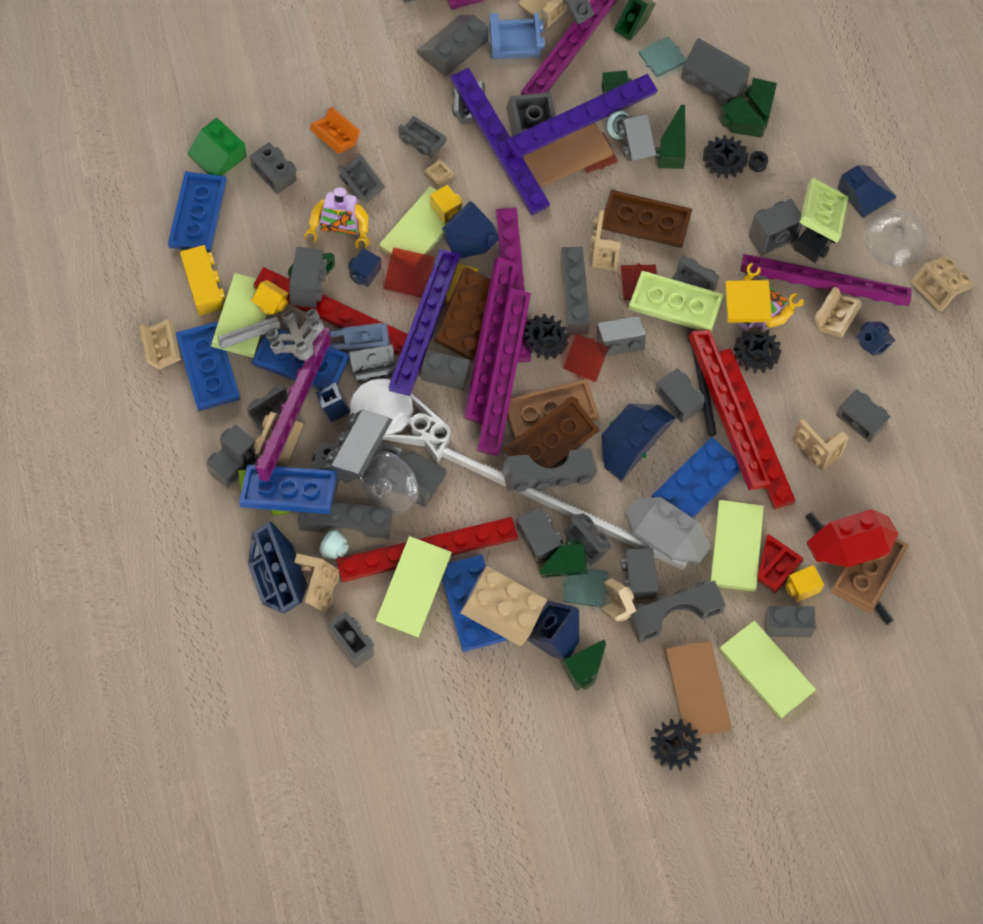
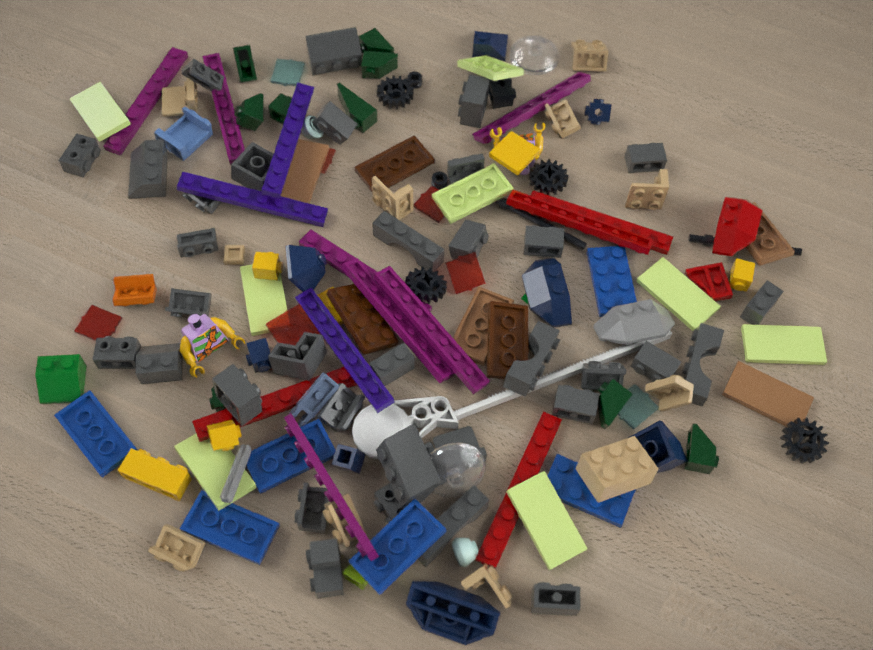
camera: 50 degrees left, 5 degrees down
light grey plant [266,309,324,360] -> none
none -> clear red piece [74,305,123,341]
none -> dark grey slope [135,343,183,384]
none -> dark green slope [234,93,264,131]
none -> dark grey brick [268,332,327,381]
none -> black bush [432,172,448,190]

